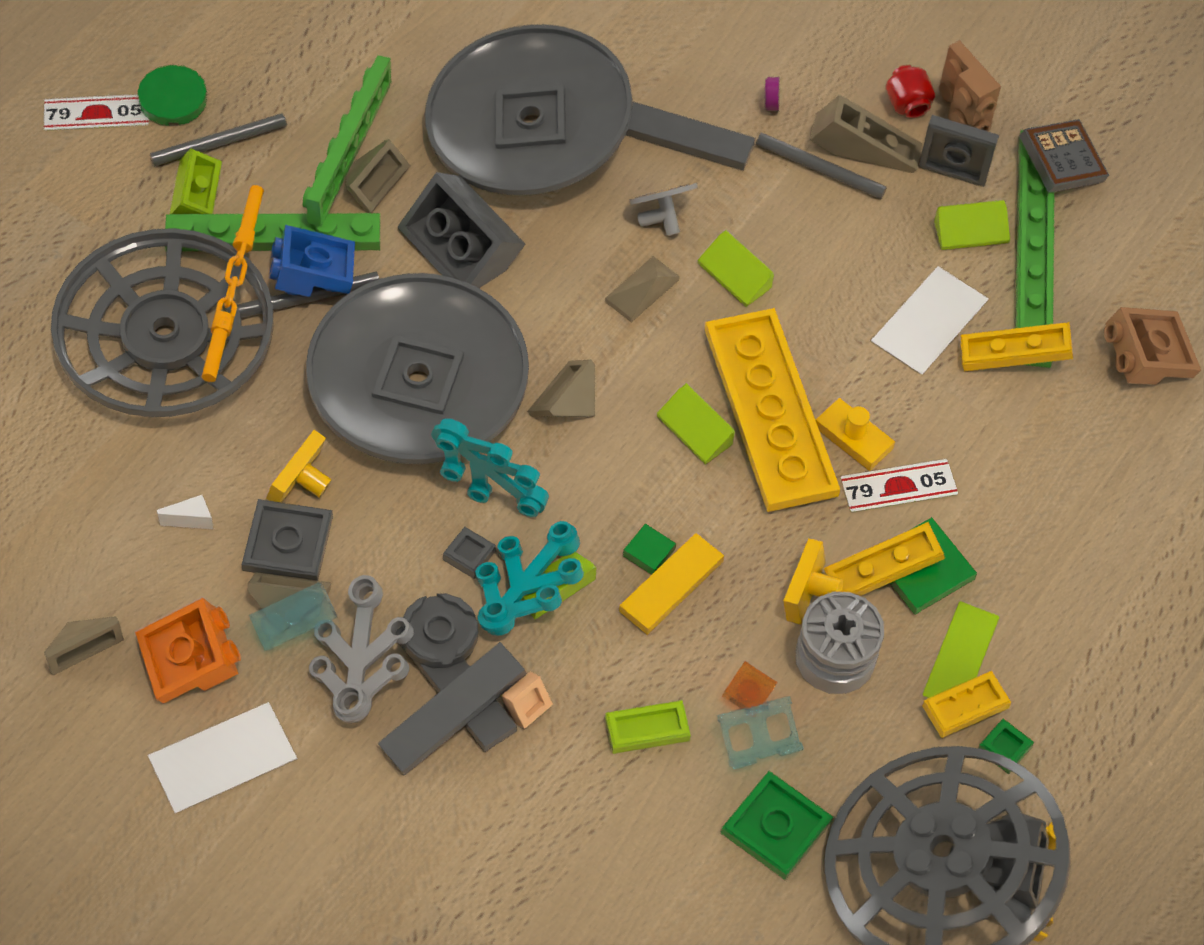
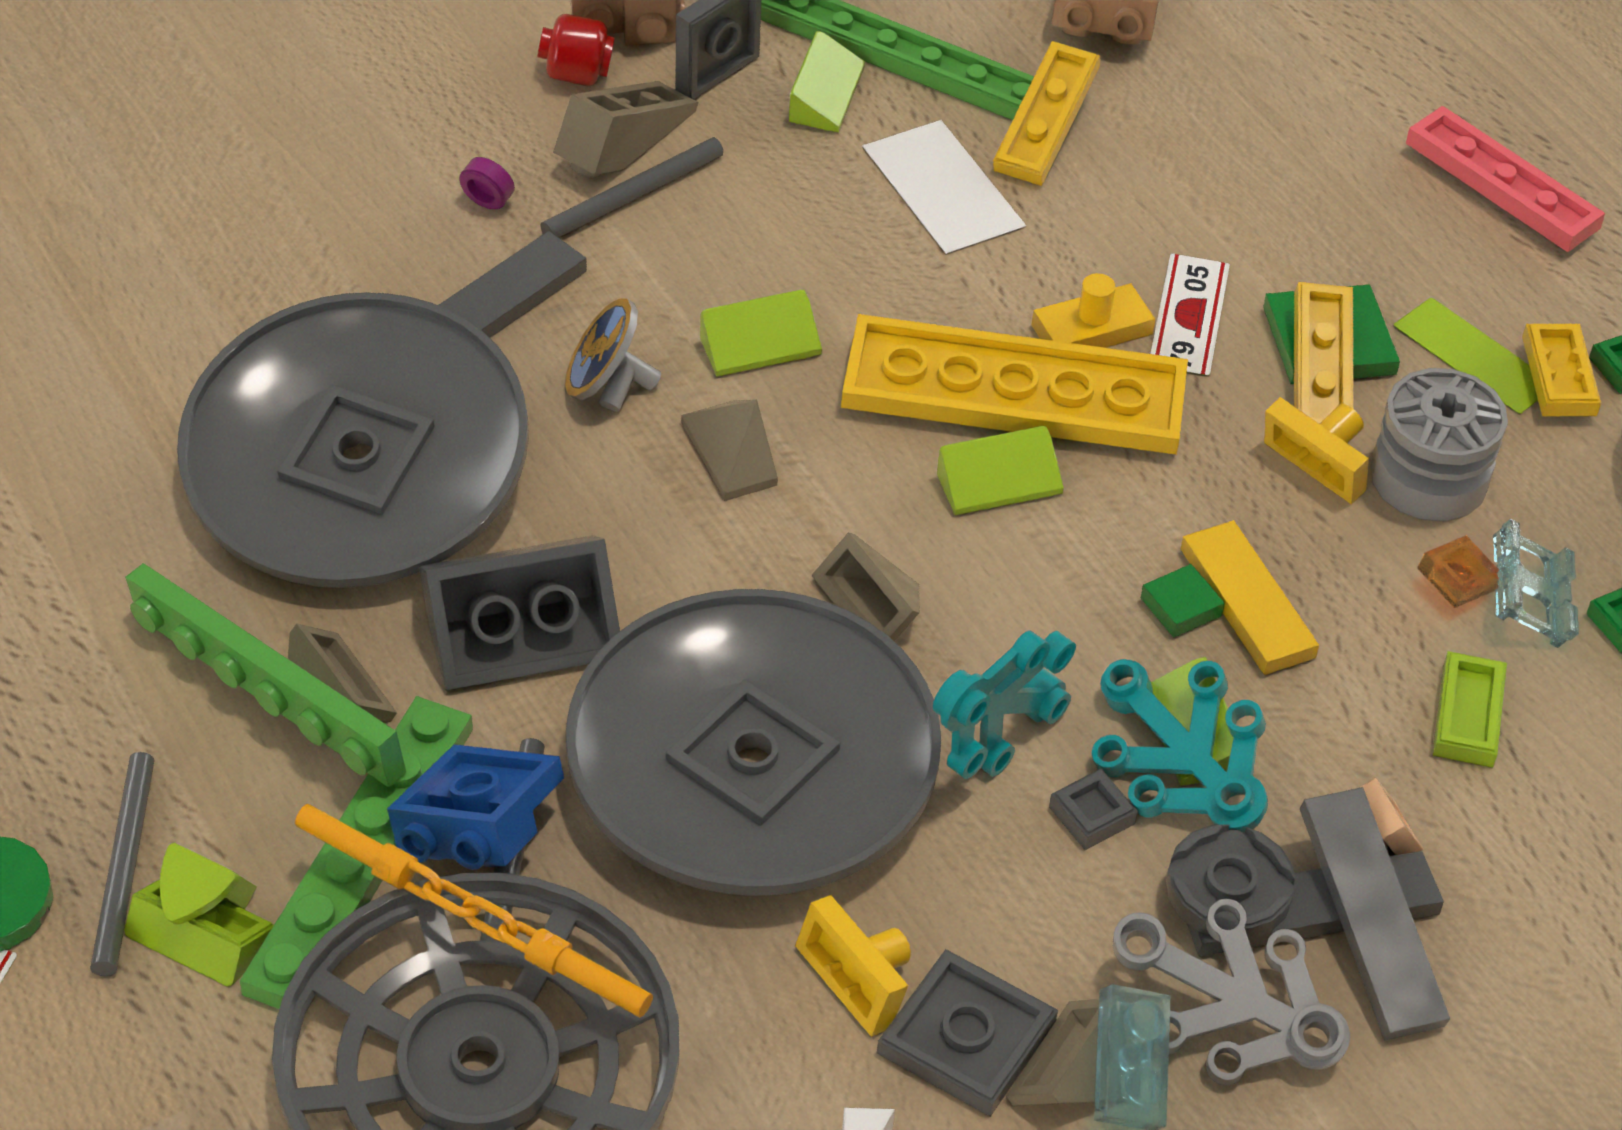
camera: 65 degrees left, 10 degrees down
none -> lime tile [159,843,257,925]
none -> coral plate [1406,106,1605,252]

